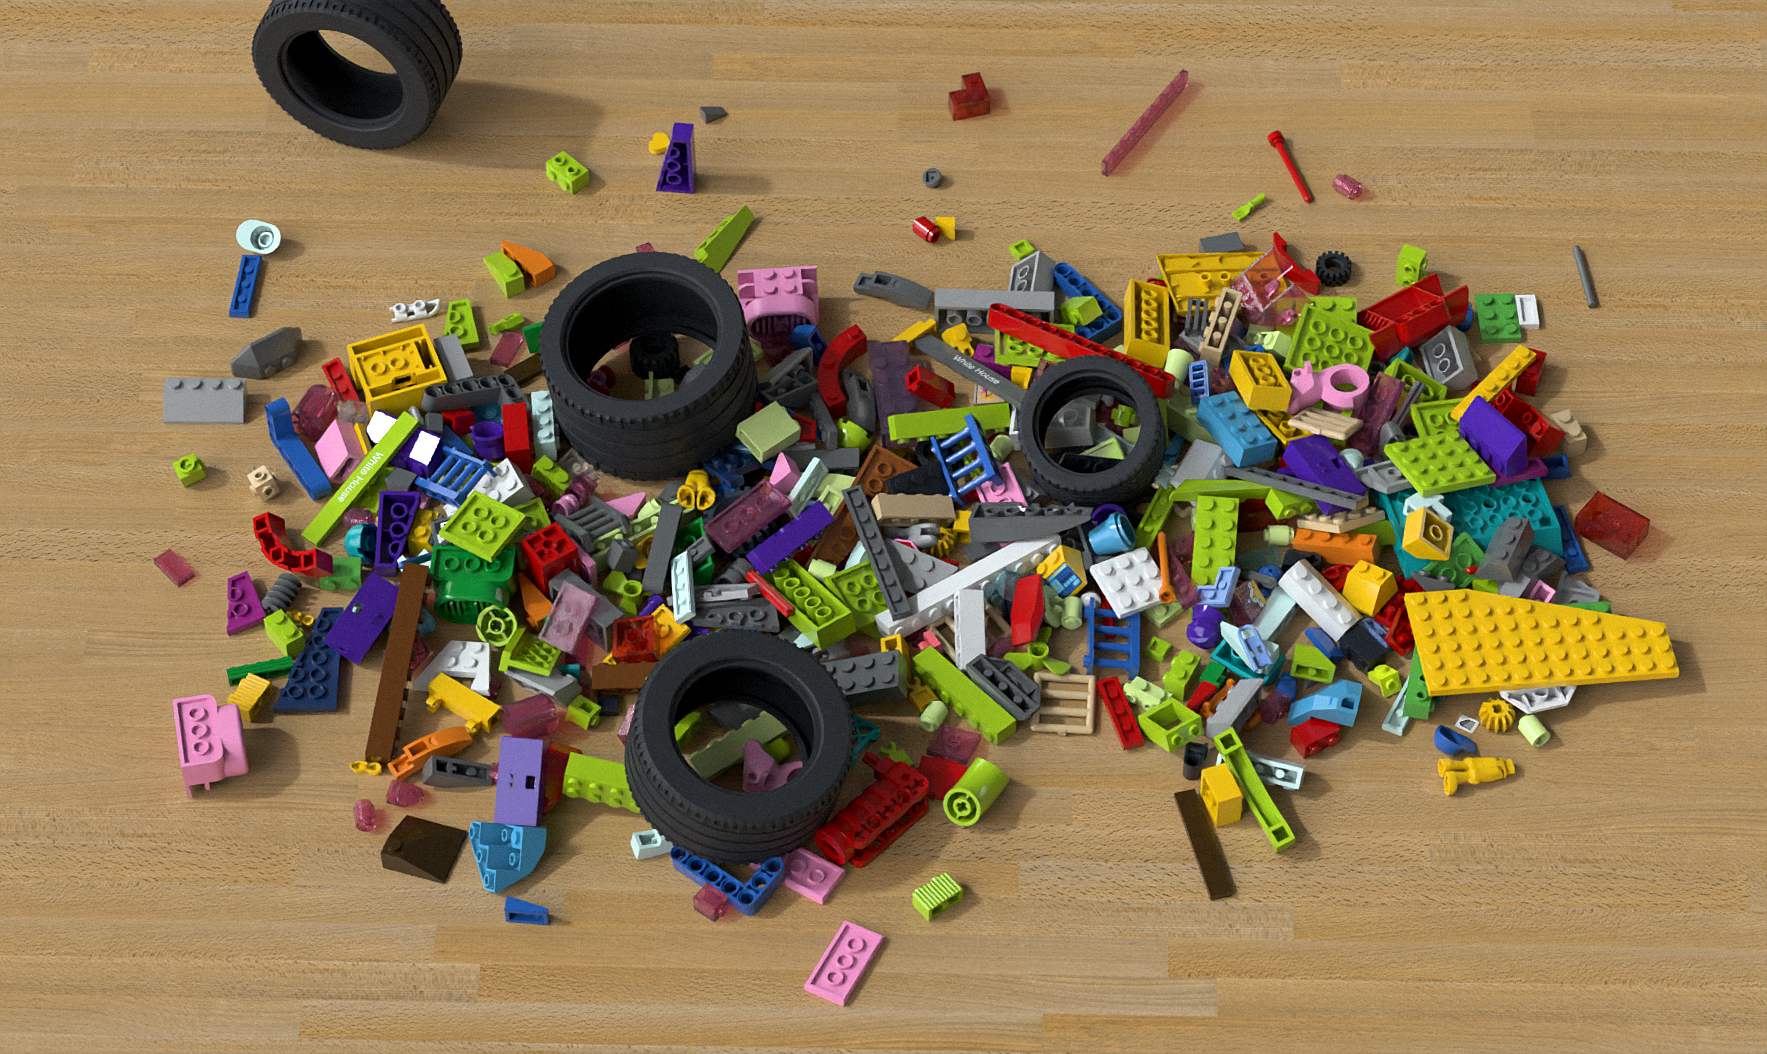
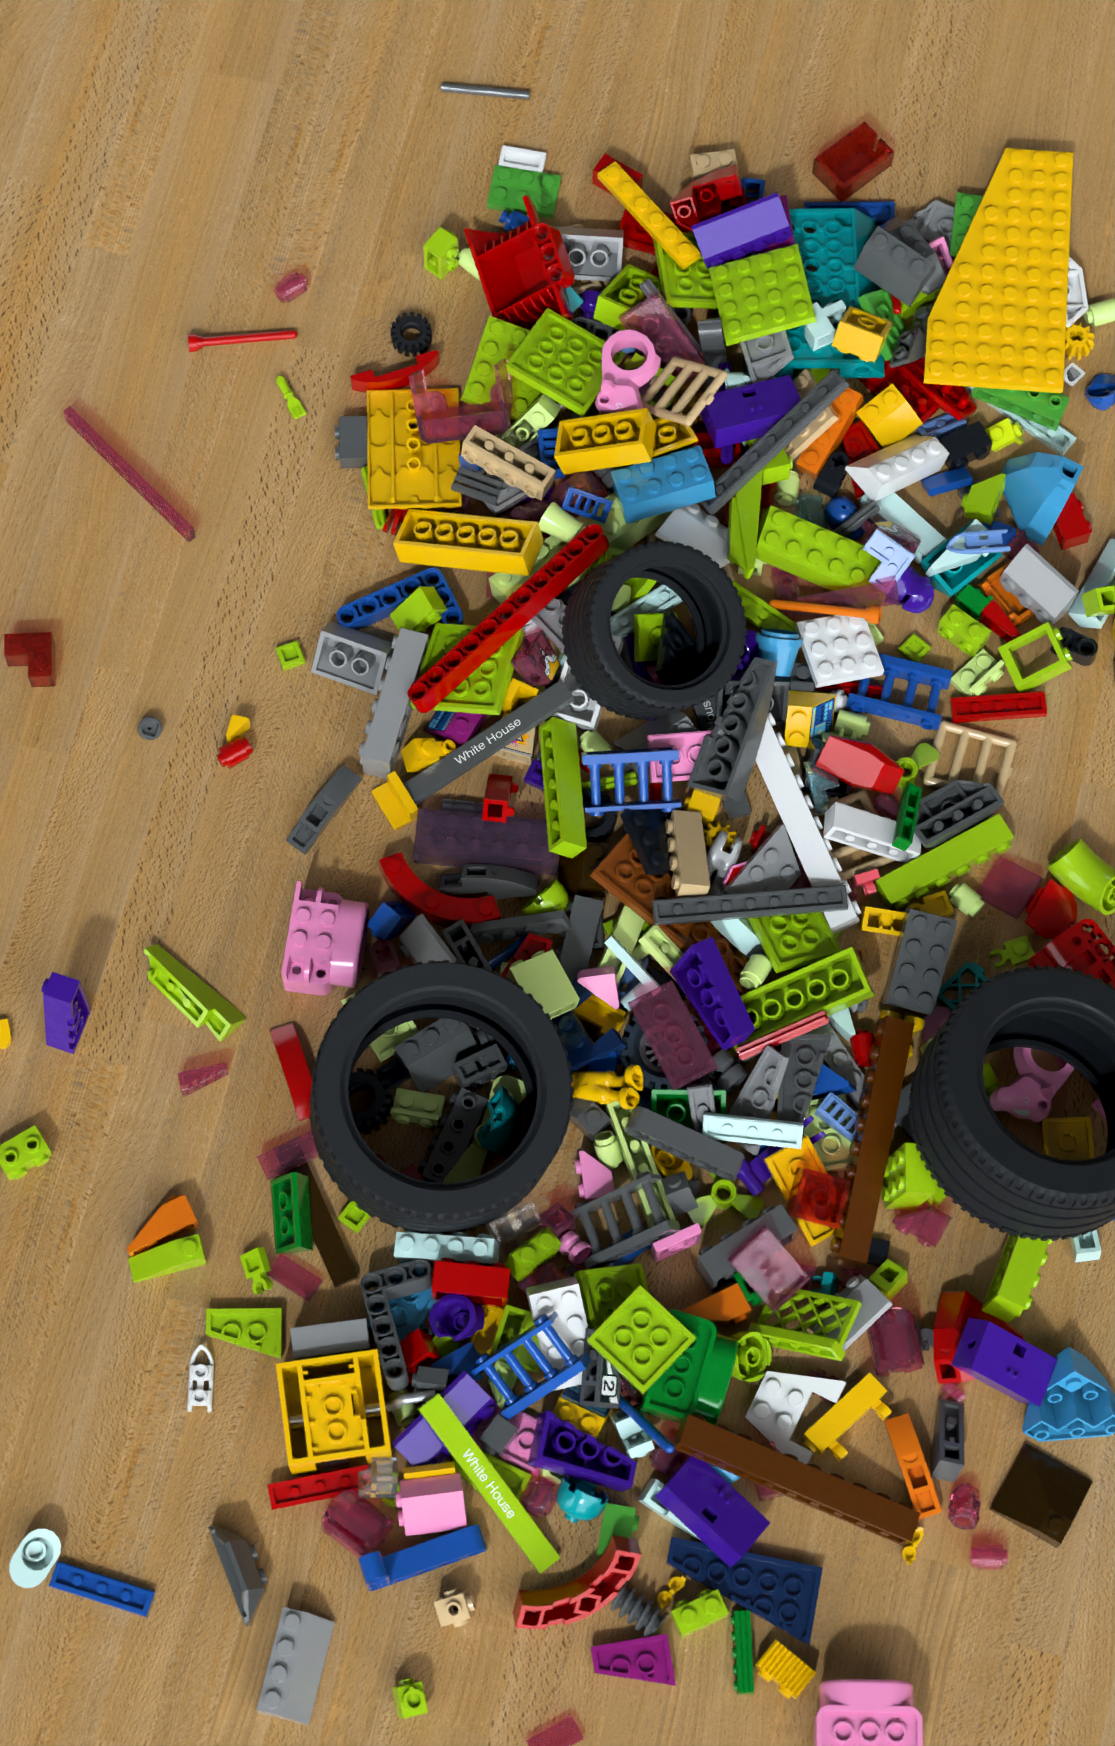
camera: 80 degrees left, 20 degrees up
red piece [521,522,581,601] -> none
none -> green piece [892,782,922,851]

